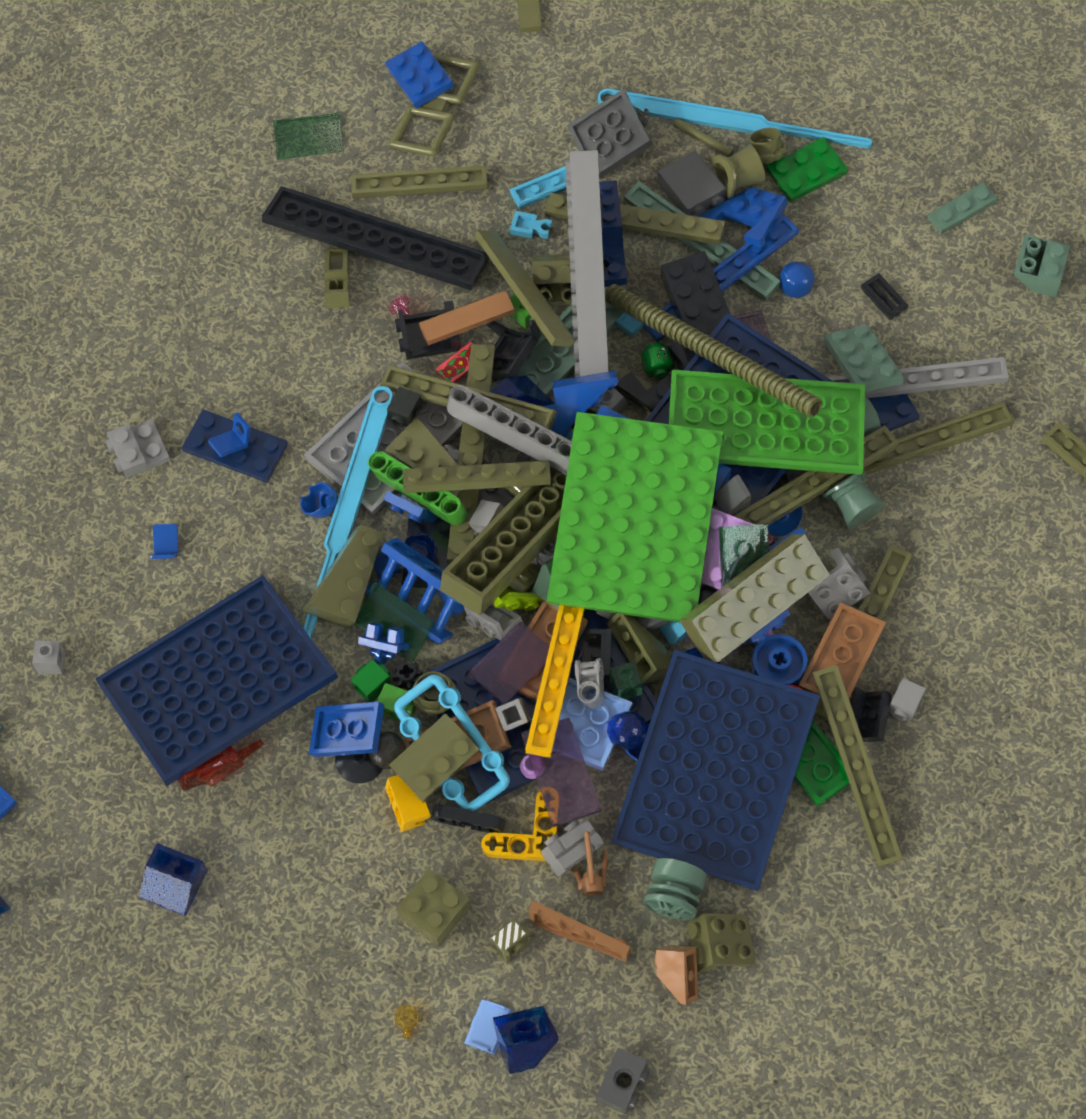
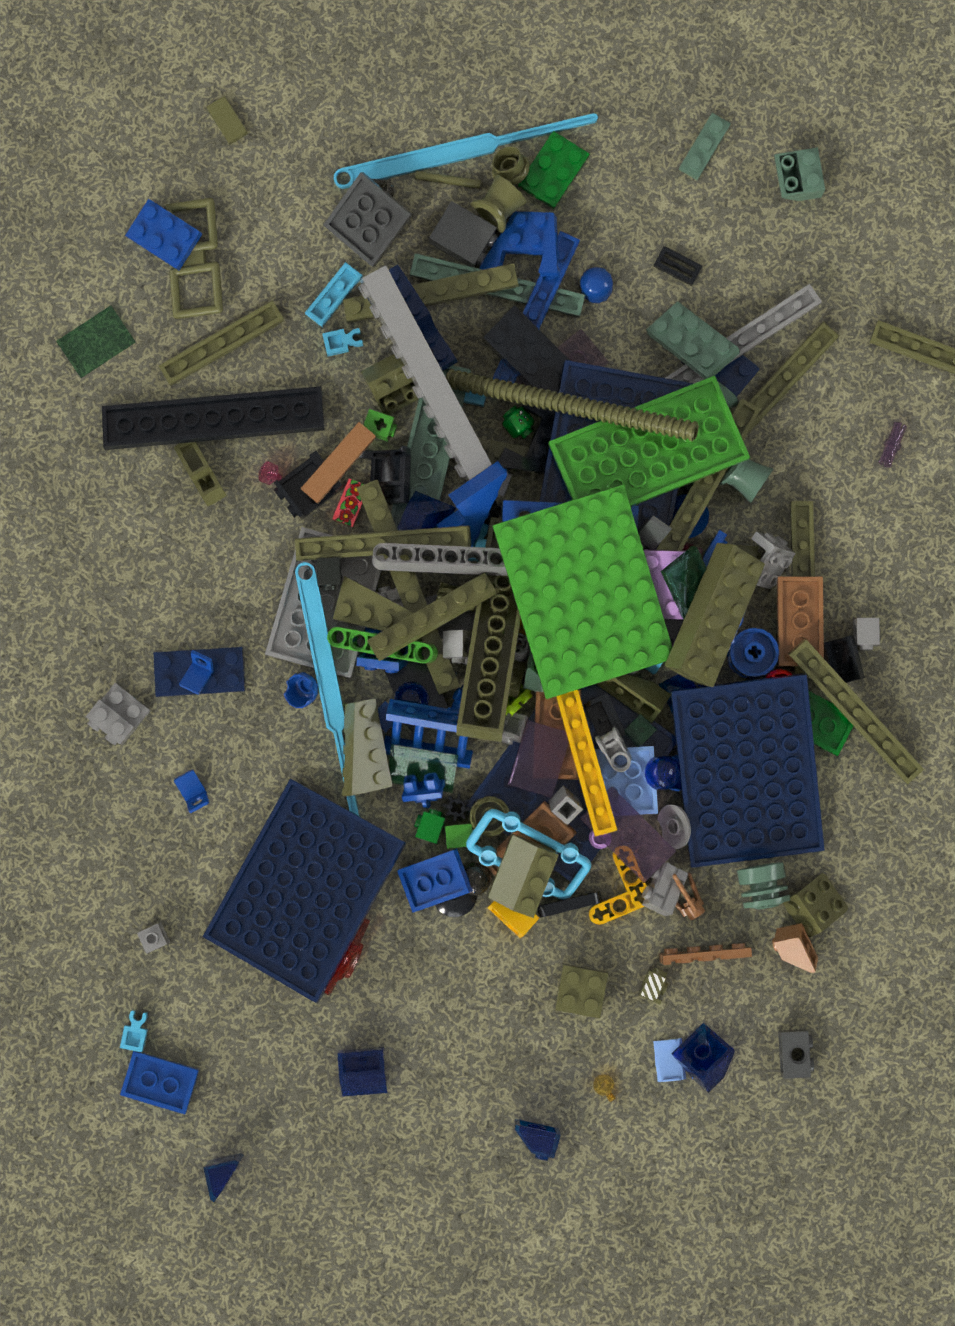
camera: 30 degrees left, 20 degrees up
olive tile [475,230,575,347] -> none
none -> clear blue slope [514,1119,561,1161]
none -> light grey dish [657,804,691,849]
none -> clear purple pin [878,422,907,468]

